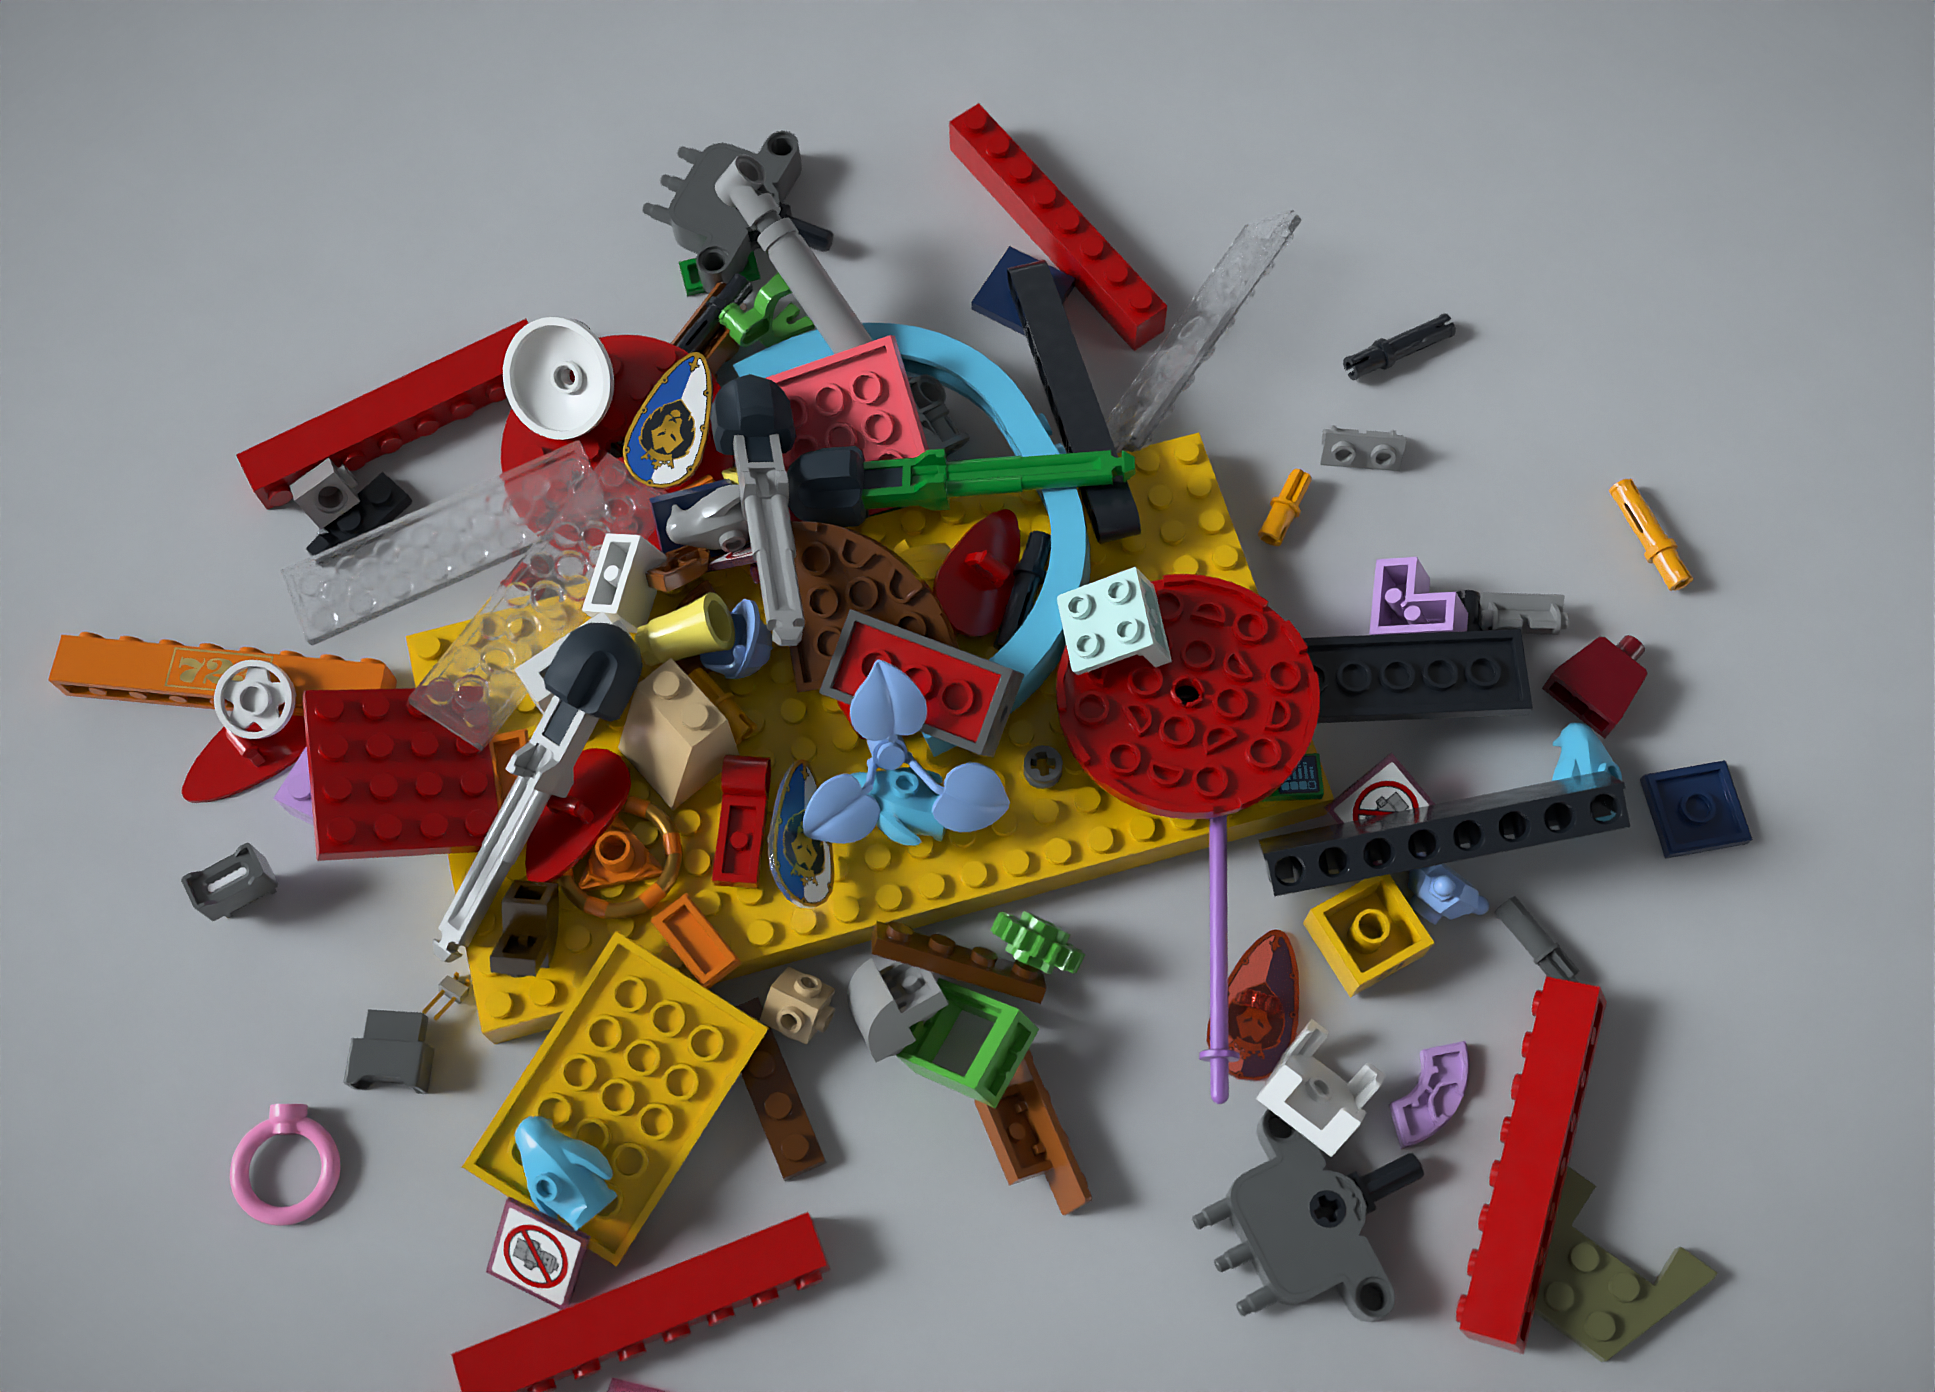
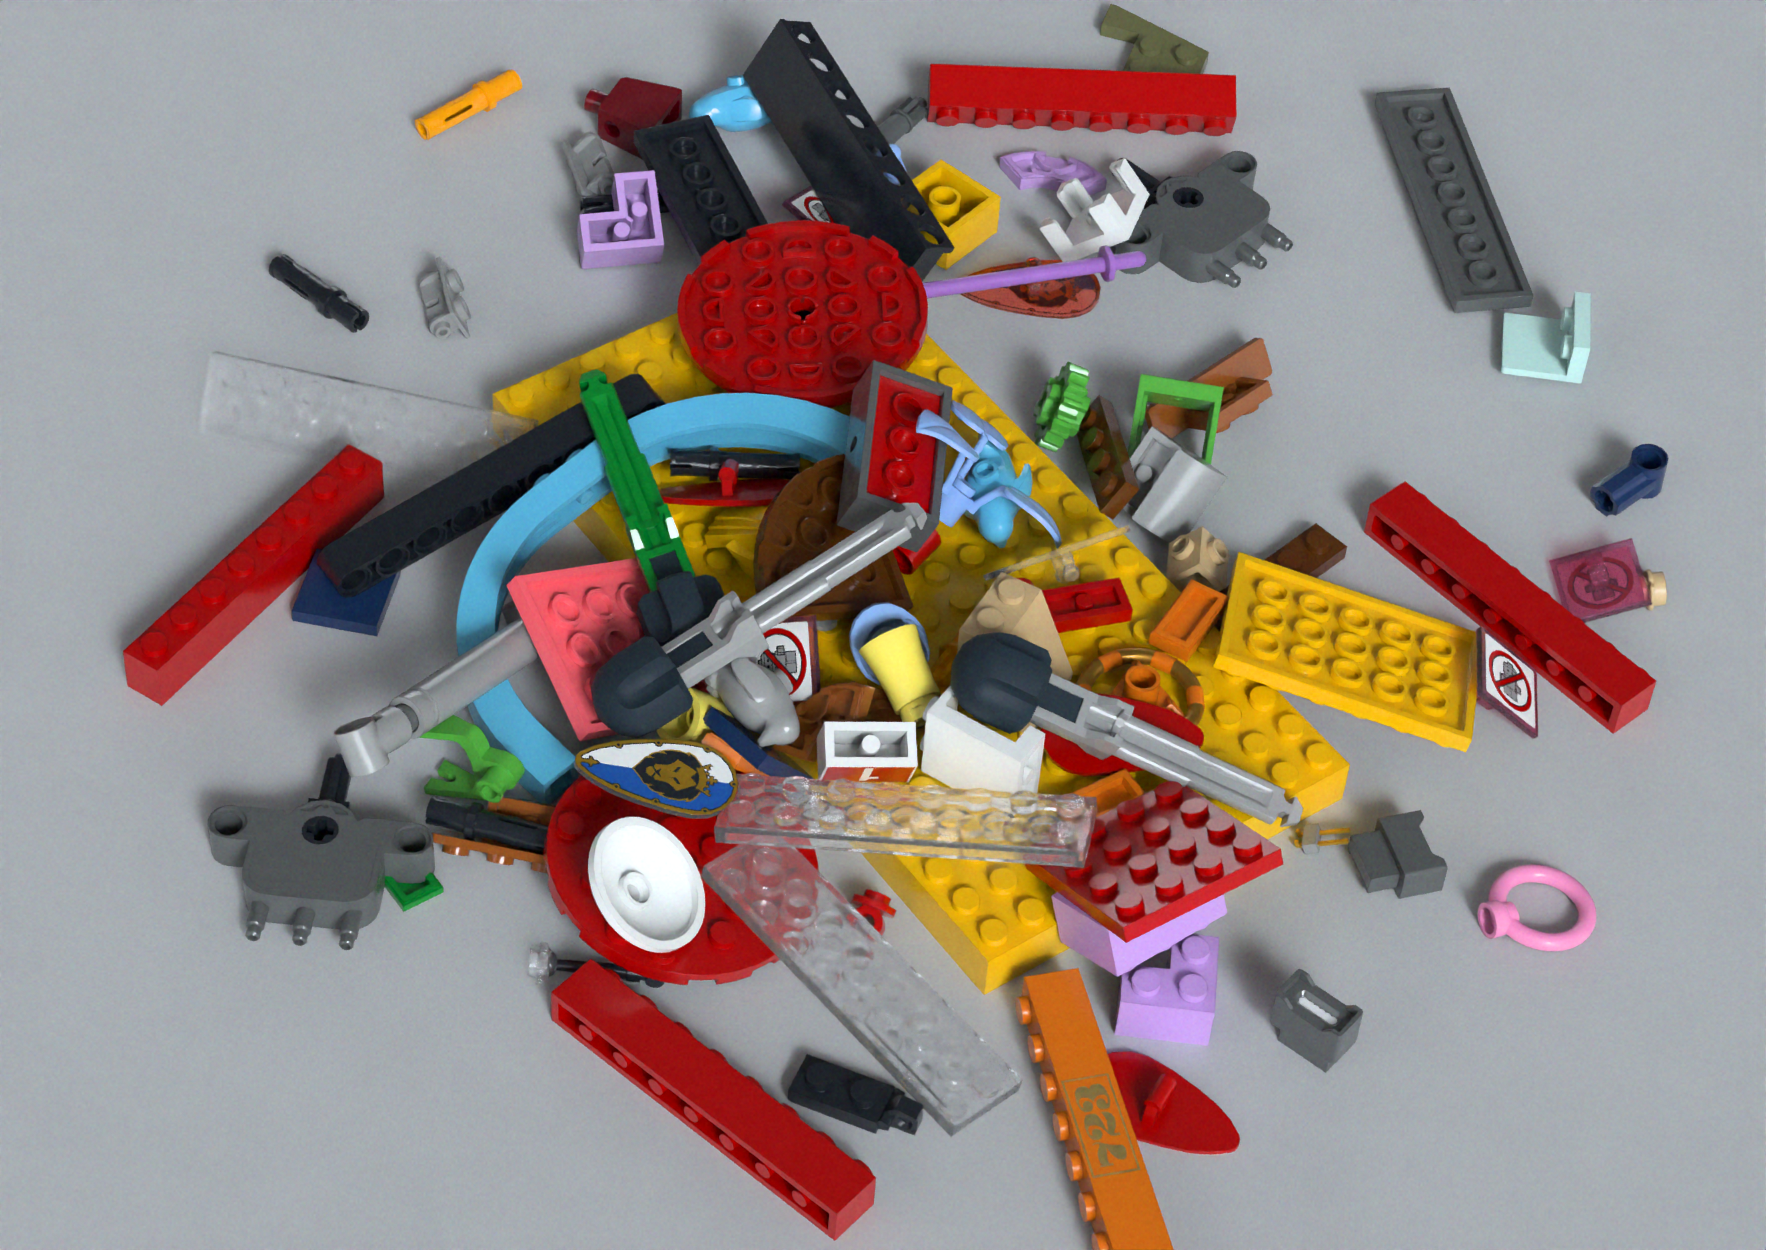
camera: 115 degrees left, 20 degrees down
white wheel [214,660,296,739] -> none
light grey brick [290,458,360,529] -> none
dark brown brick [490,880,559,978] -> none
medium azure animal [515,1116,617,1231] -> none
light aqua bracket [1057,567,1172,675] -> none
light orange axle [1258,468,1312,546] -> none
dark blue tile [1640,760,1753,859] -> none

